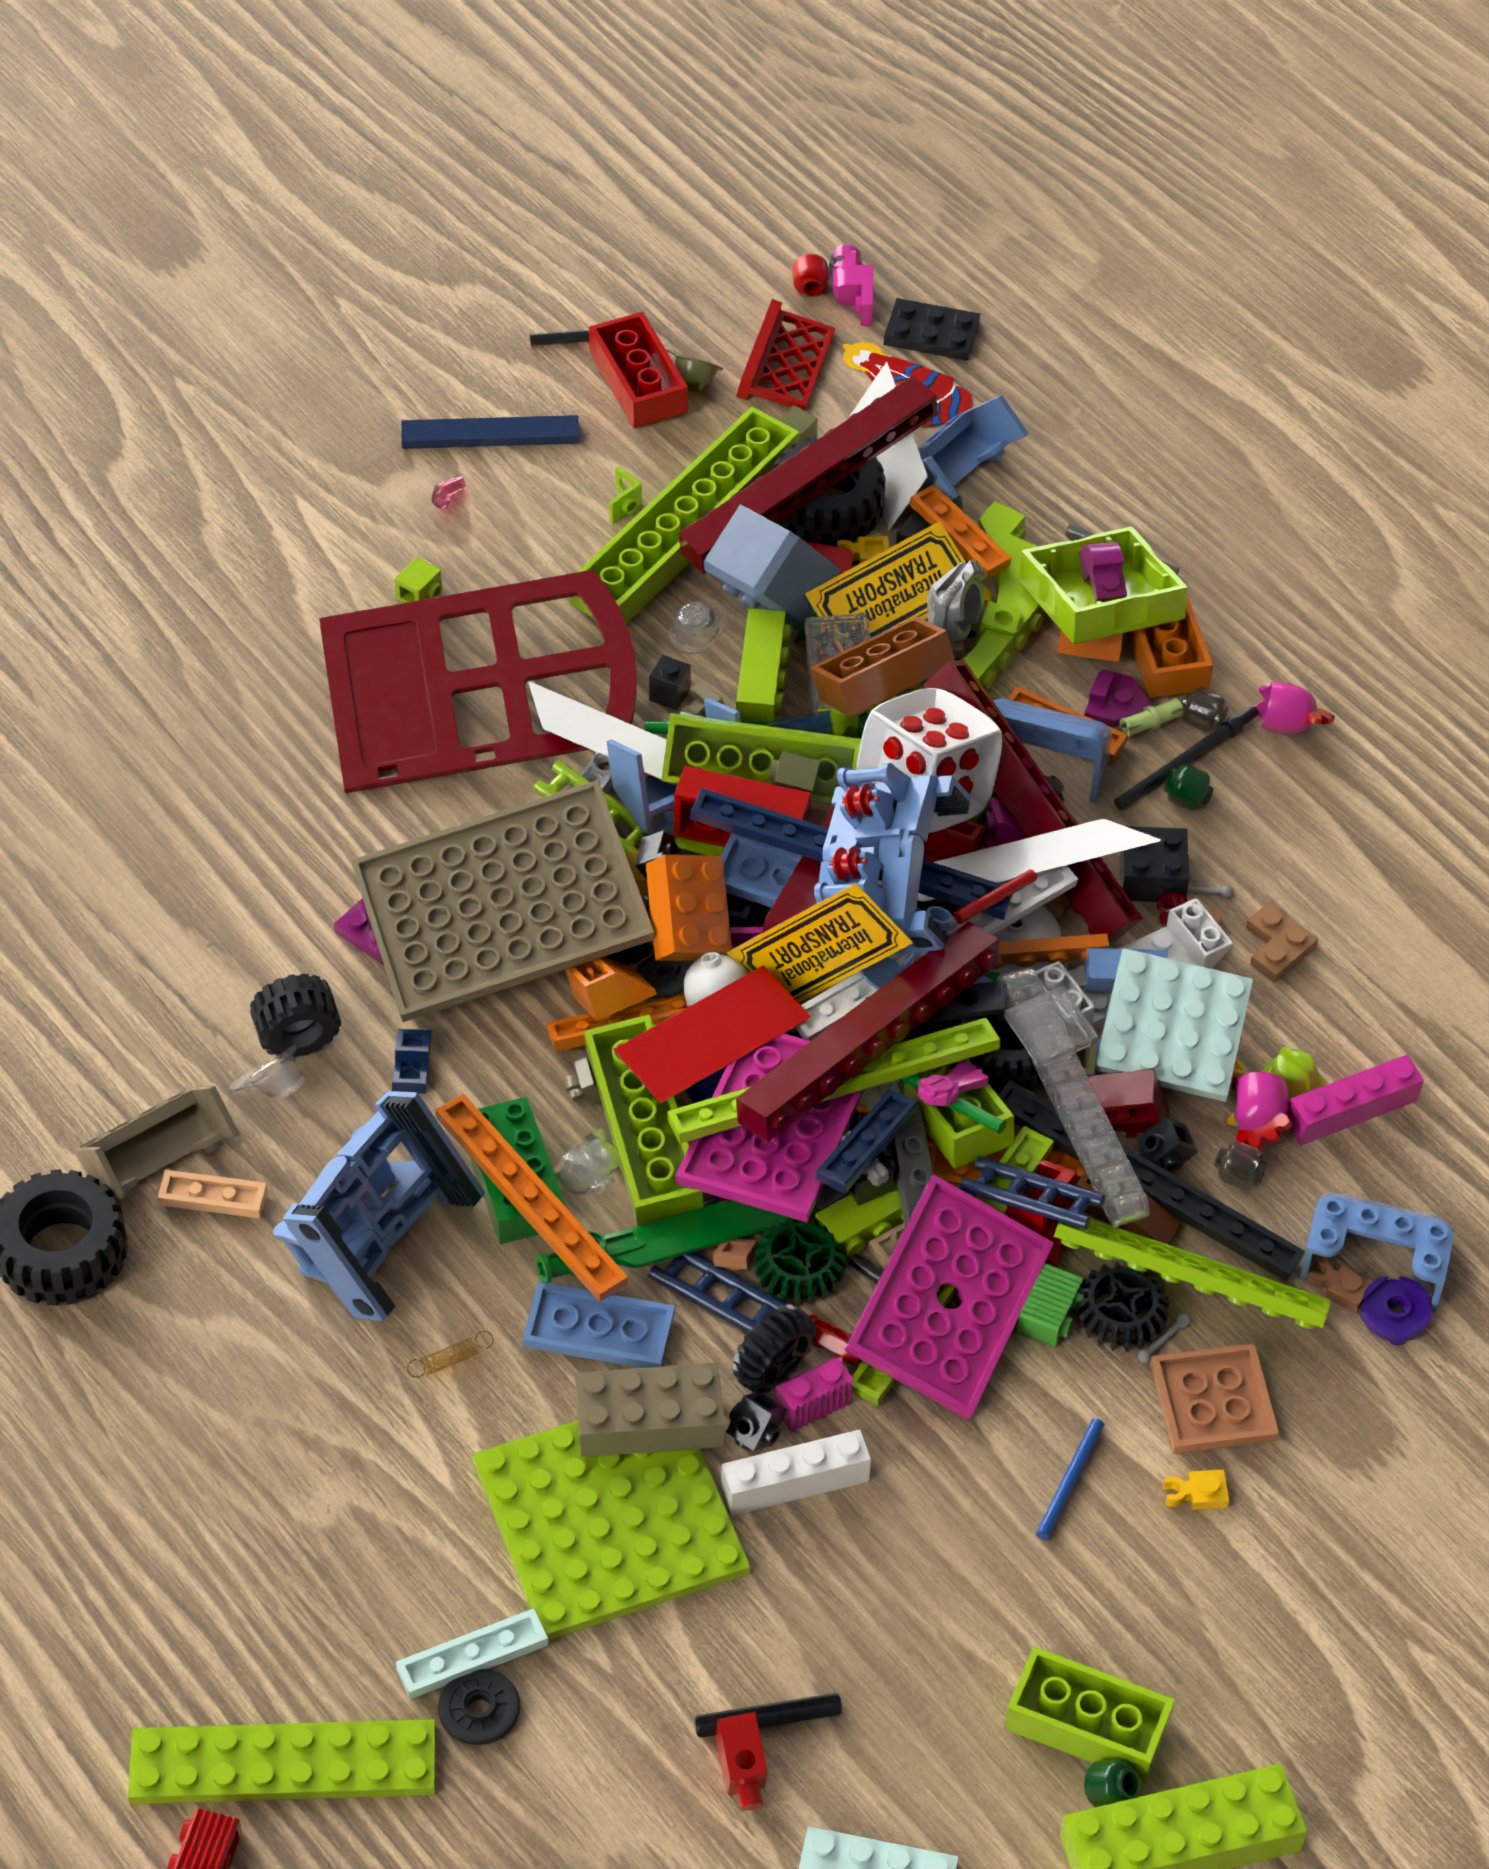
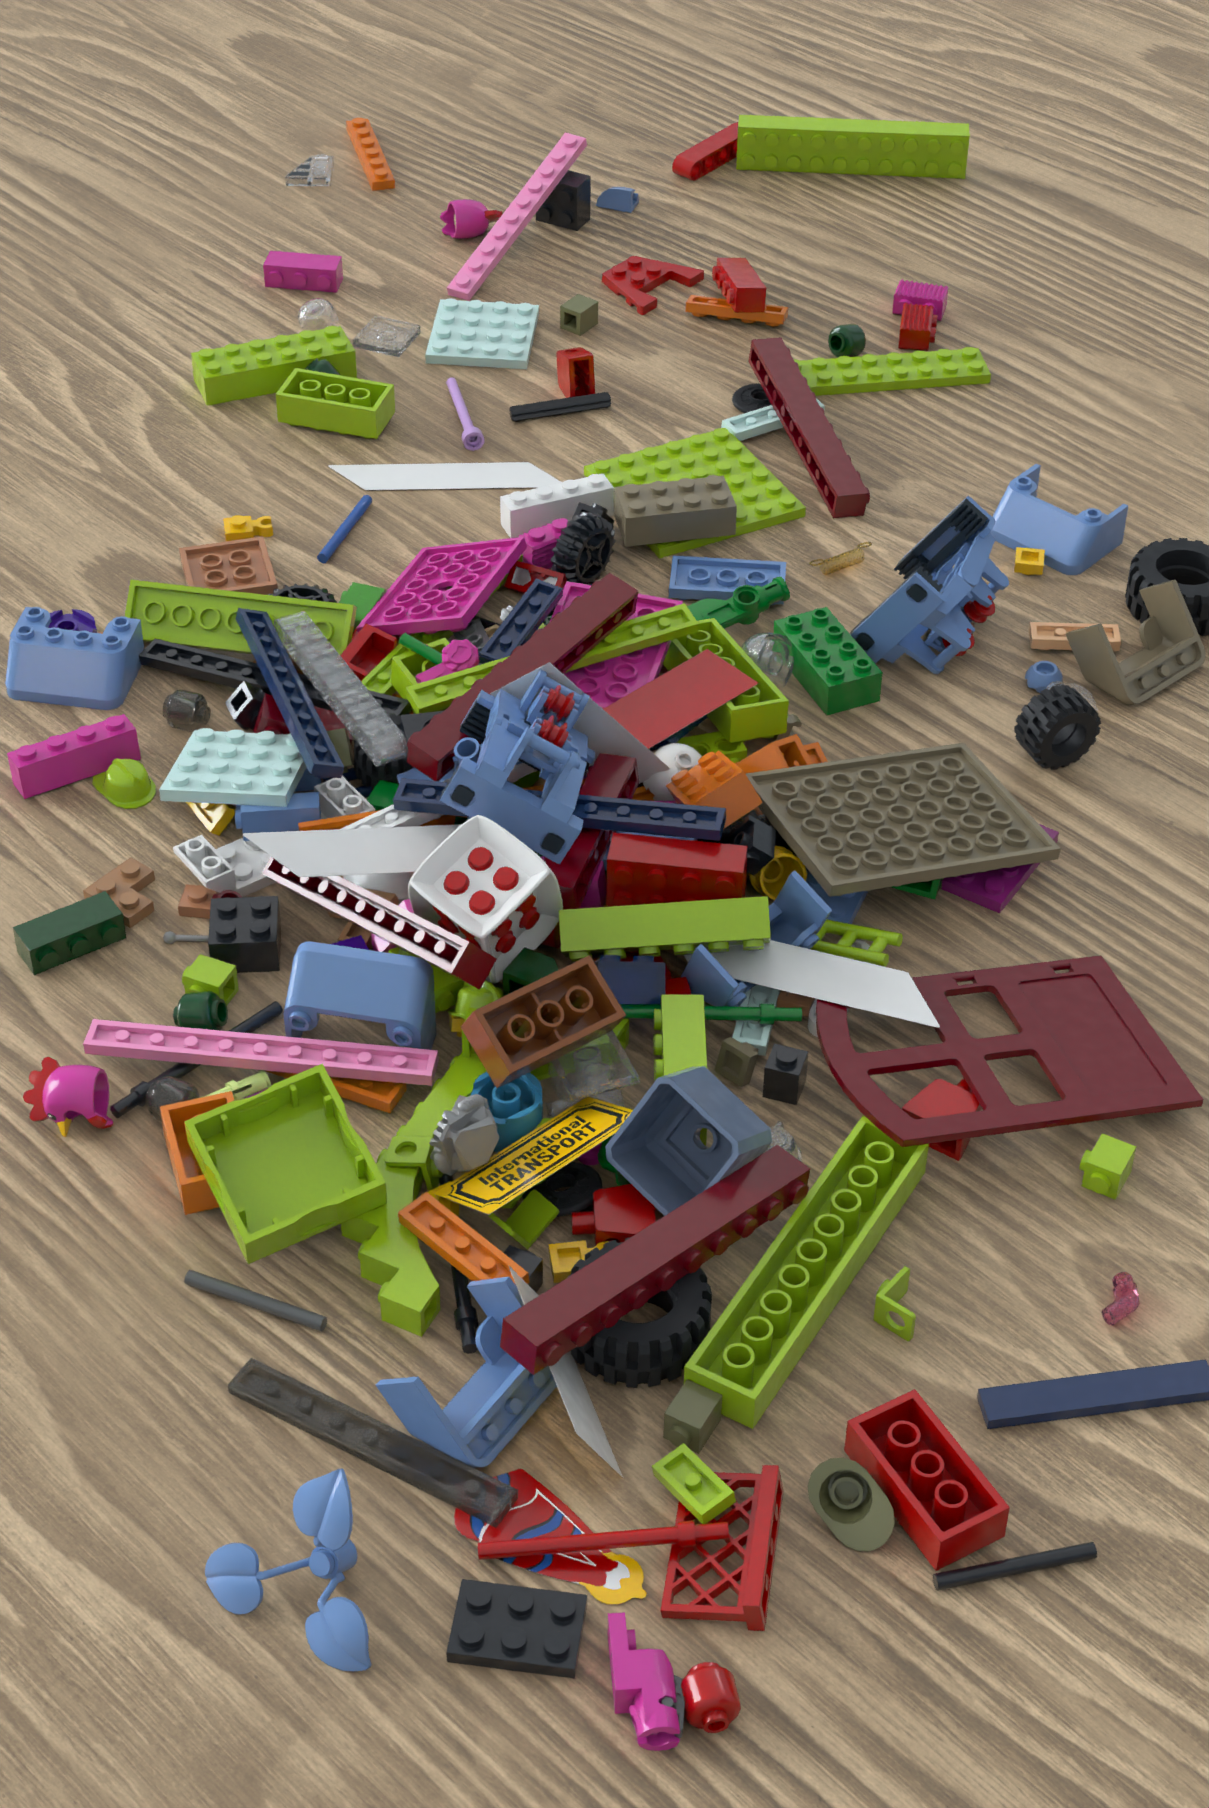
camera: 175 degrees right, 10 degrees down
dark blue slope [392,1029,431,1094] -> none
orange plate [435,1093,628,1302] -> none
olive brick [768,751,820,793] -> none
red bar [954,869,1037,924] -> none
dark blue bar [959,1156,1106,1230] -> none
clear tile [1004,985,1099,1068] -> none
magenta brick [1079,542,1127,603] -> none
dark pink piece [1227,1072,1292,1151] -> none
none -> dark green brick [13,891,126,975]
none -> bright pink plate [83,1019,439,1086]
none -> lime brick [182,954,239,1006]
none -> medium blue plant [205,1469,372,1671]
none -> clear smoke tile [228,1358,518,1528]
none -> dark blue plate [235,608,344,779]
none -> white sticker [329,462,562,490]
none -> lavender piece [446,377,484,451]
none -> red bar [478,1520,729,1560]
none -> lime plate [652,1443,736,1524]
none -> dark red brick [748,337,870,518]
none -> dark green head [828,323,866,357]
none -> red torso [902,1079,981,1161]
none -> medium blue windscreen [990,464,1128,575]
none -> yellow plate [1014,547,1045,575]
none -> medium blue plate [1025,661,1063,693]

